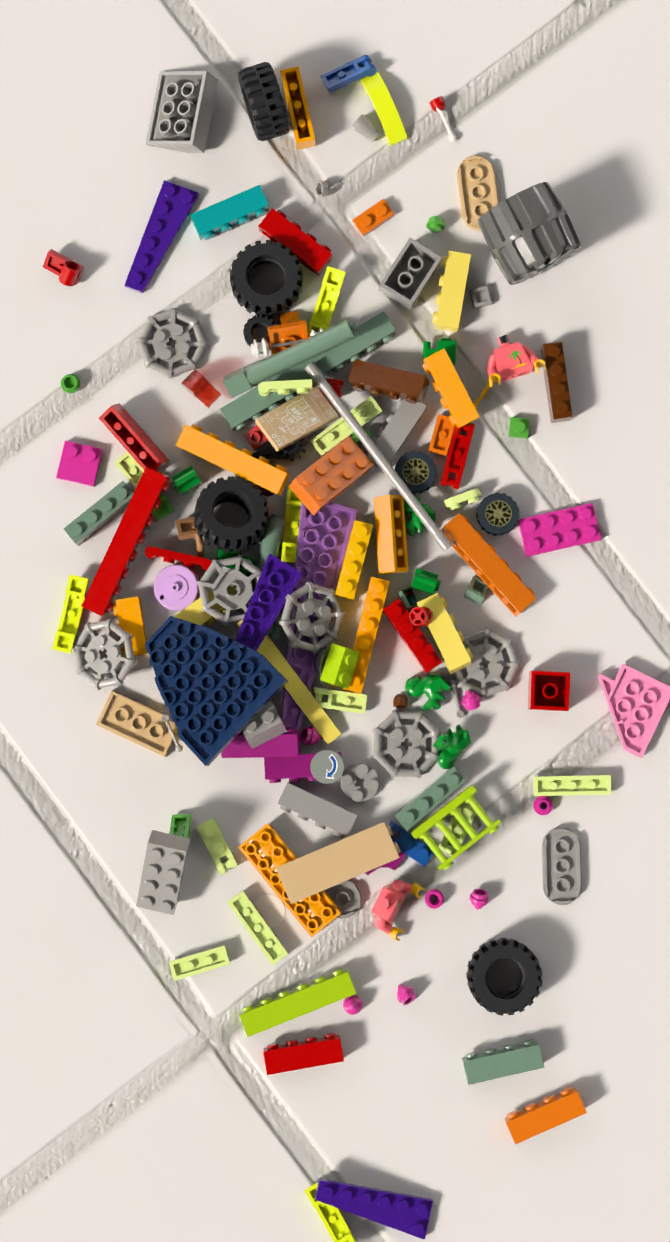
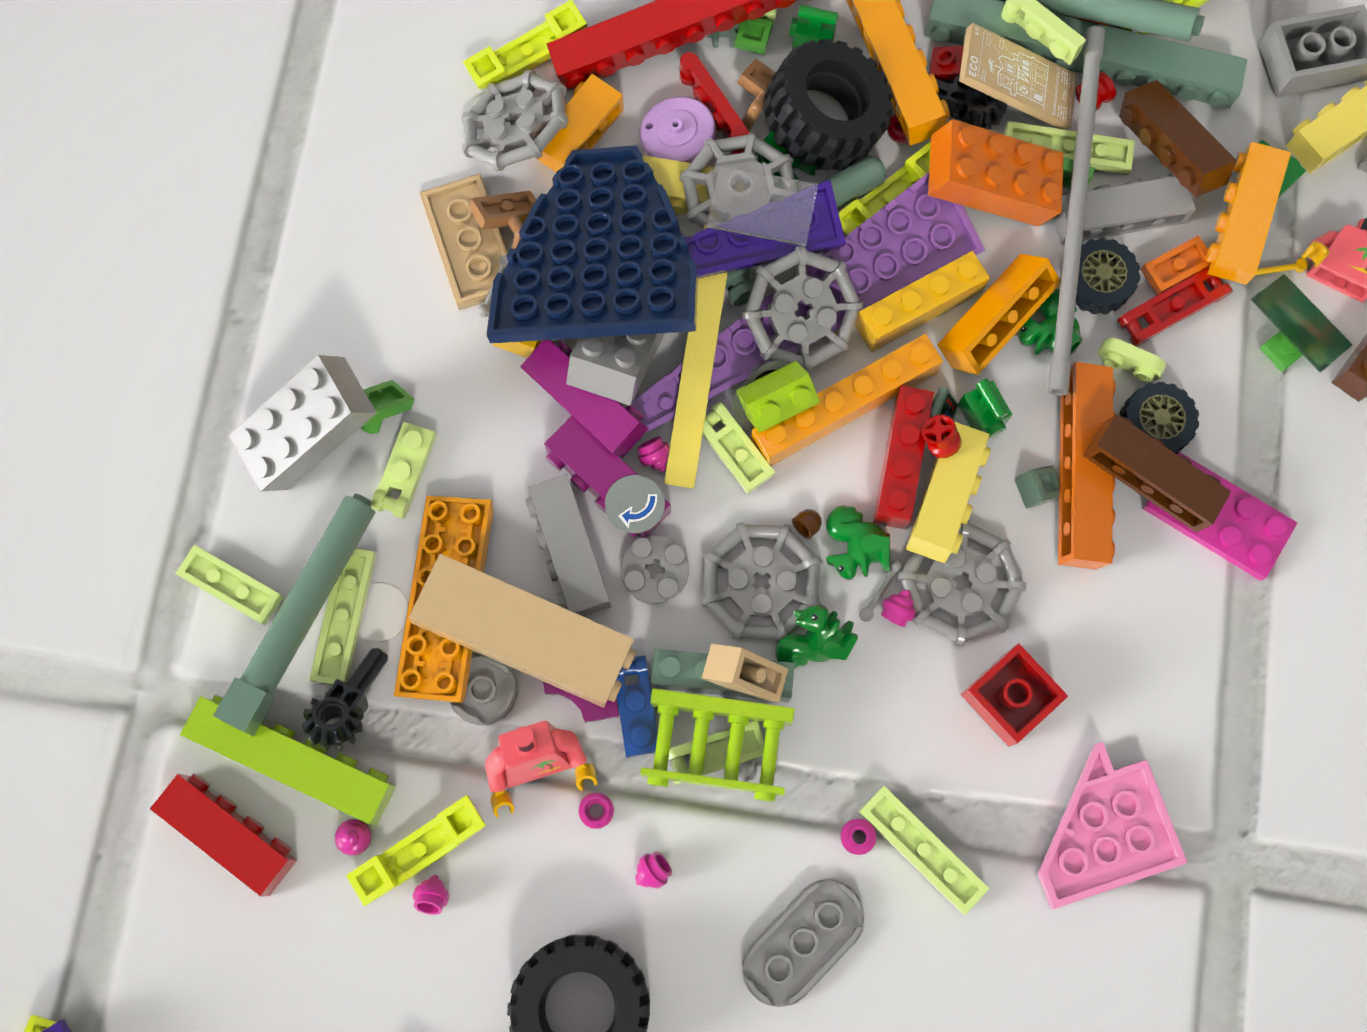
camera: 50 degrees right, 10 degrees down
none -> sand green brick [213,493,376,737]
none -> black gear [302,648,388,752]
none -> neon yellow slope [346,795,487,906]
none -> medium nougat plate [470,190,536,249]
none -> tan slope [702,644,788,703]
none -> clear piece [706,165,818,247]
none -> reddish brown brick [1083,414,1231,533]
none -> clear green piece [1251,274,1353,373]

